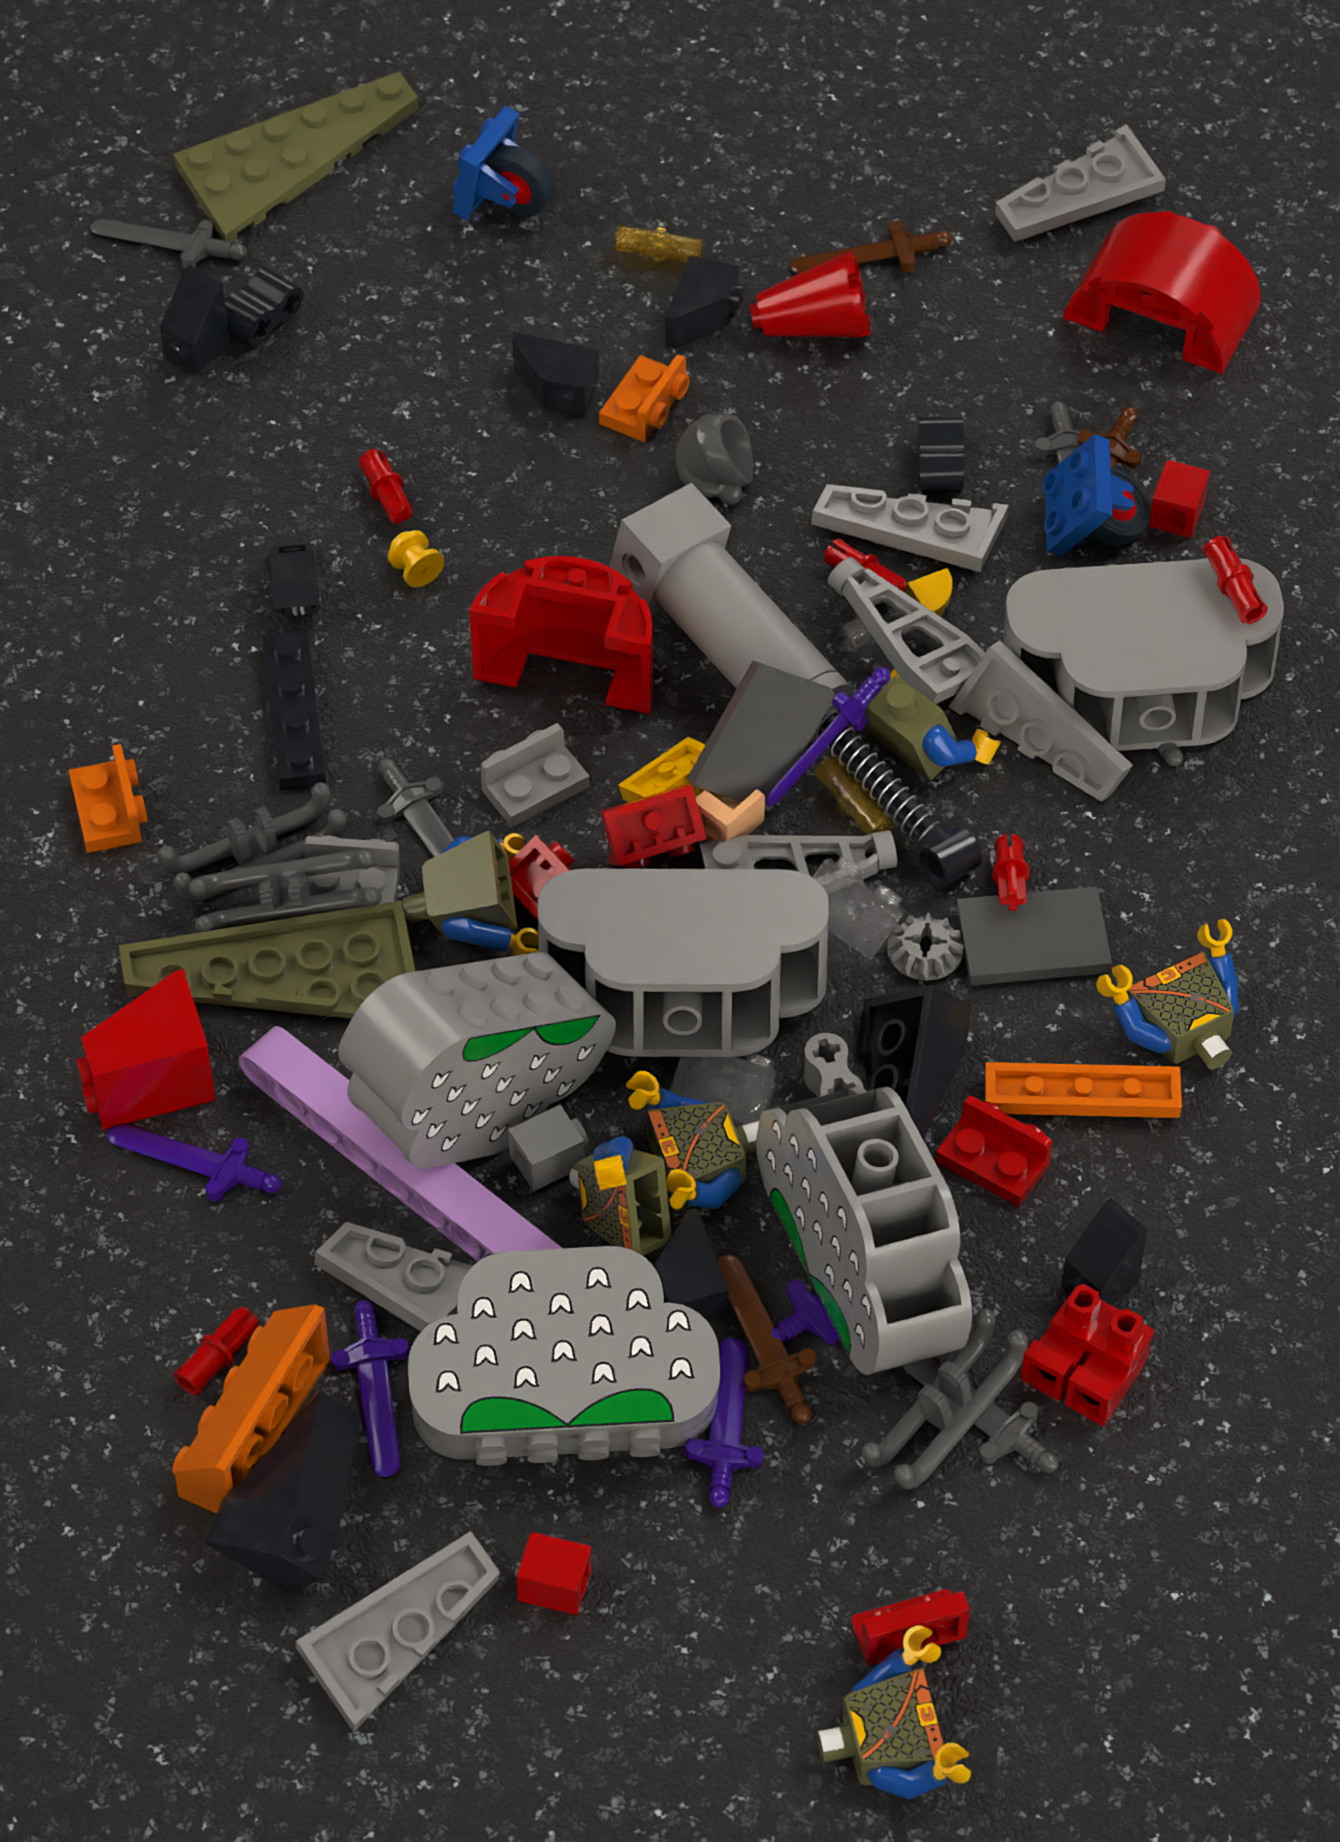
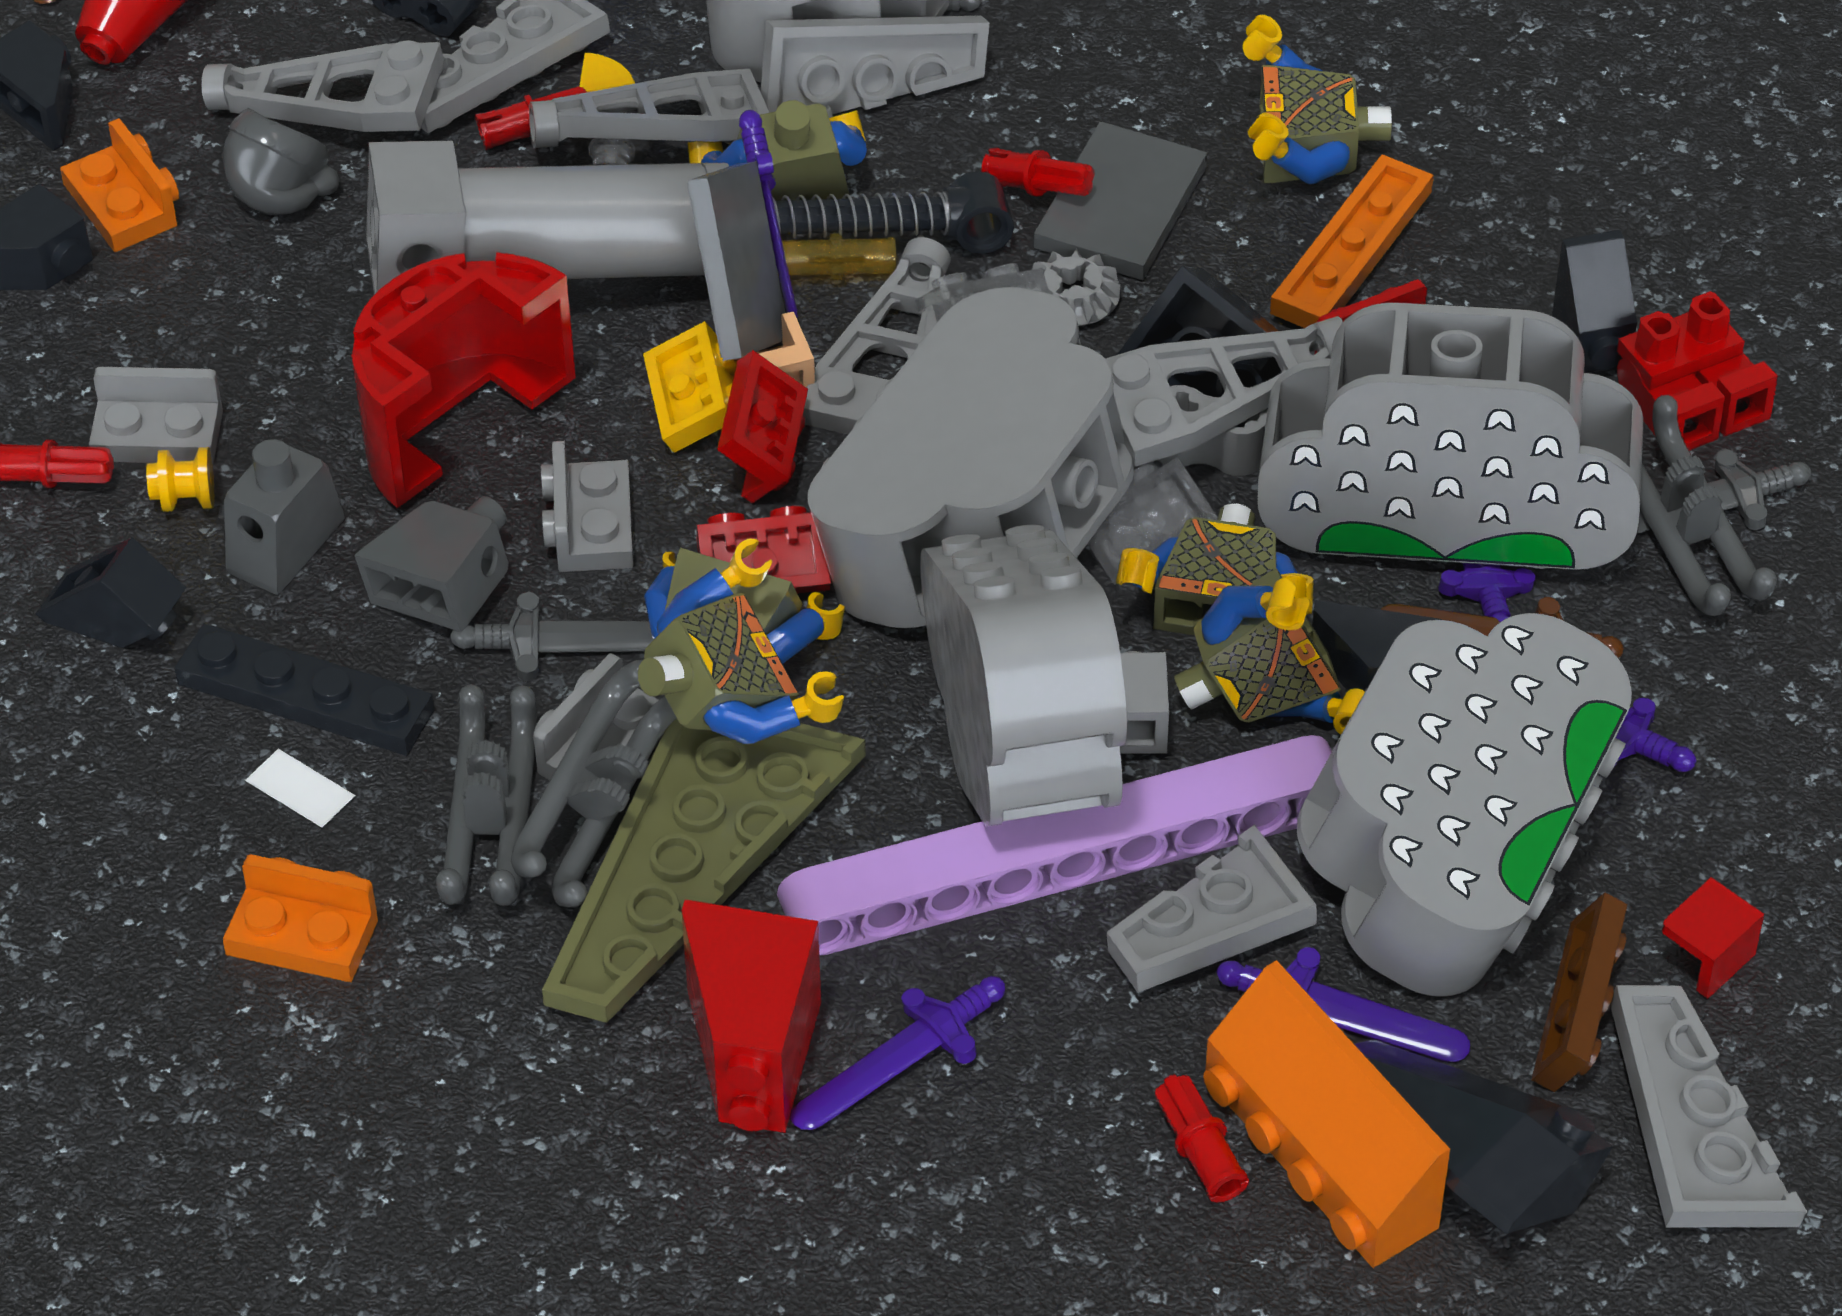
camera: 60 degrees left, 5 degrees down
none -> light grey bracket [89,367,223,464]
none -> light grey plate [202,40,445,132]
none -> dark grey torso [224,439,345,596]
none -> white sticker [245,749,355,828]
none -> dark grey torso [354,496,509,632]
none -> torso [638,539,844,744]
none -> light grey plate [1105,316,1343,467]
none -> reddish brown plate [1531,892,1628,1092]

